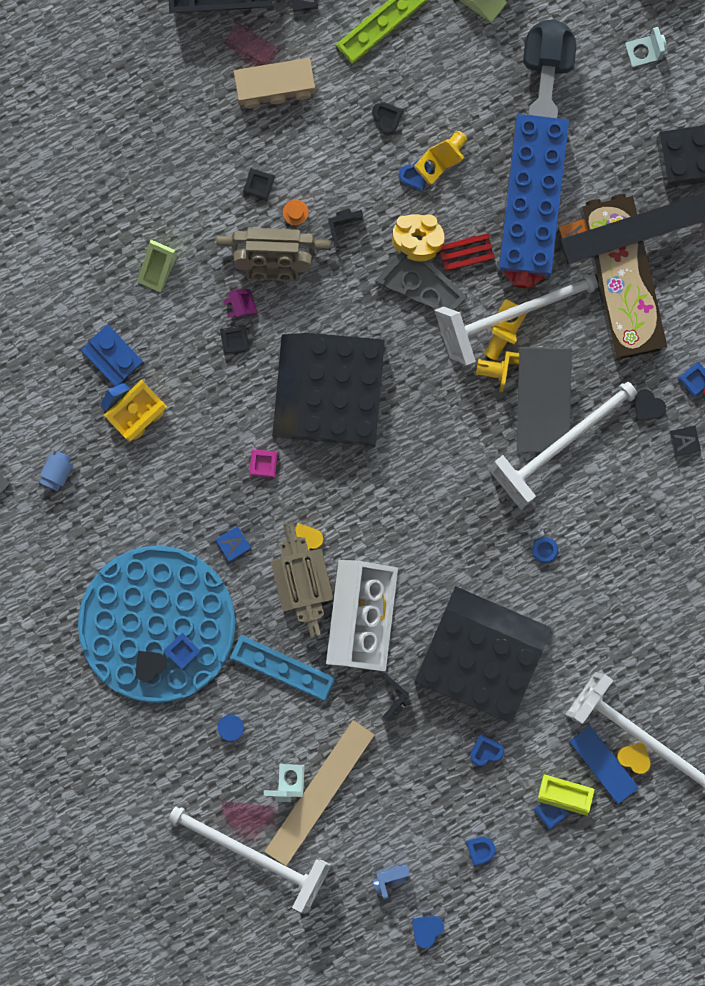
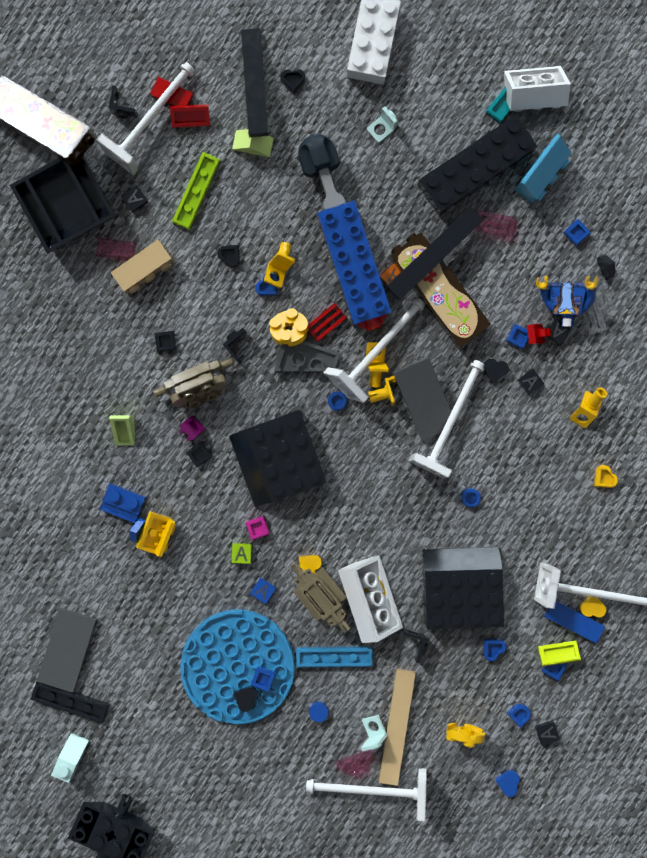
camera: 30 degrees left, 5 degrees up
medium blue brick [39,451,74,492] -> none
orange plate [283,200,309,226] -> none
medium blue bracket [373,864,410,900] -> none
none -> lime tile [232,543,252,564]
none -> blue tile [328,392,347,411]
none -> yellow plate [446,723,486,747]
none -> black tile [535,720,560,746]

